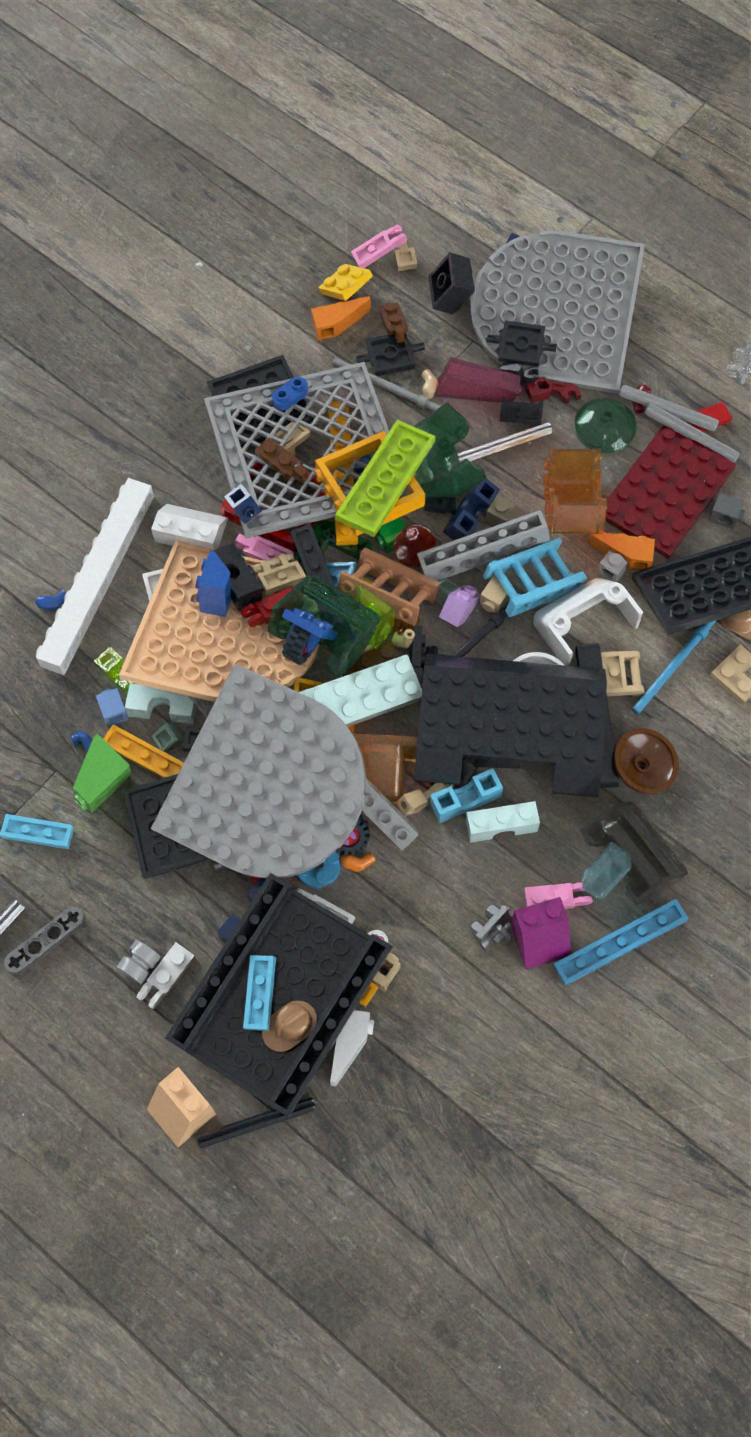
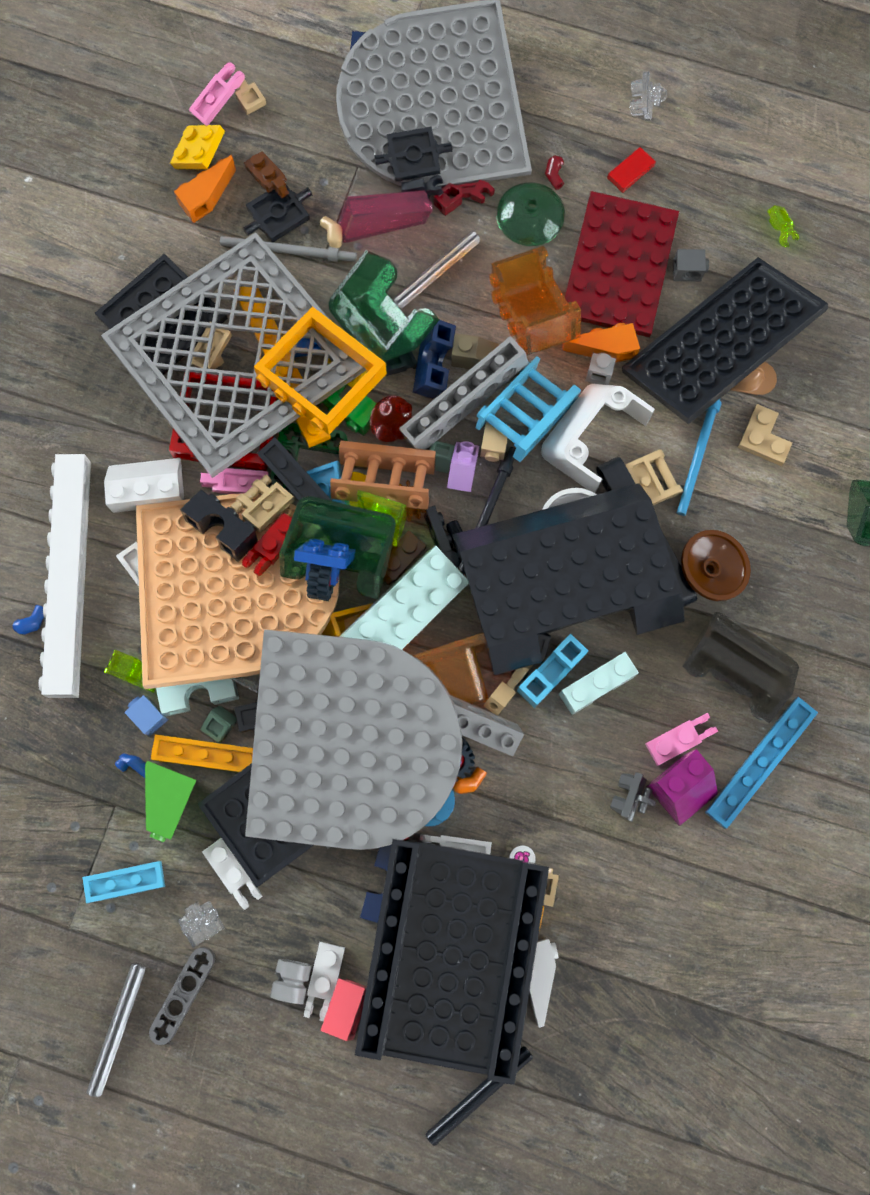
camera: 25 degrees left, 10 degrees up
light nougat slope [147,1067,216,1148] -> none
blue slope [195,550,231,617] -> none
dark blue brick [224,483,262,524] -> none
medium azure plate [243,955,276,1031] -> none
reddish brown hinge [255,437,308,483] -> none
medium nougat piece [262,1001,317,1052] -> none
blue plate [272,377,308,410] -> none
lime plate [335,420,435,537] -> none
tan arm [391,629,415,648] -> none
black brick [428,252,475,315] -> none
black hinge [500,397,543,425] -> none
clear light blue brick [582,842,631,901] -> none
light grey axle [619,385,719,431] -> none
light grey axle [645,403,740,463] -> none
none -> clear brick [177,901,225,948]
none -> white hinge [202,838,263,910]
none -> coral hinge [320,978,367,1041]

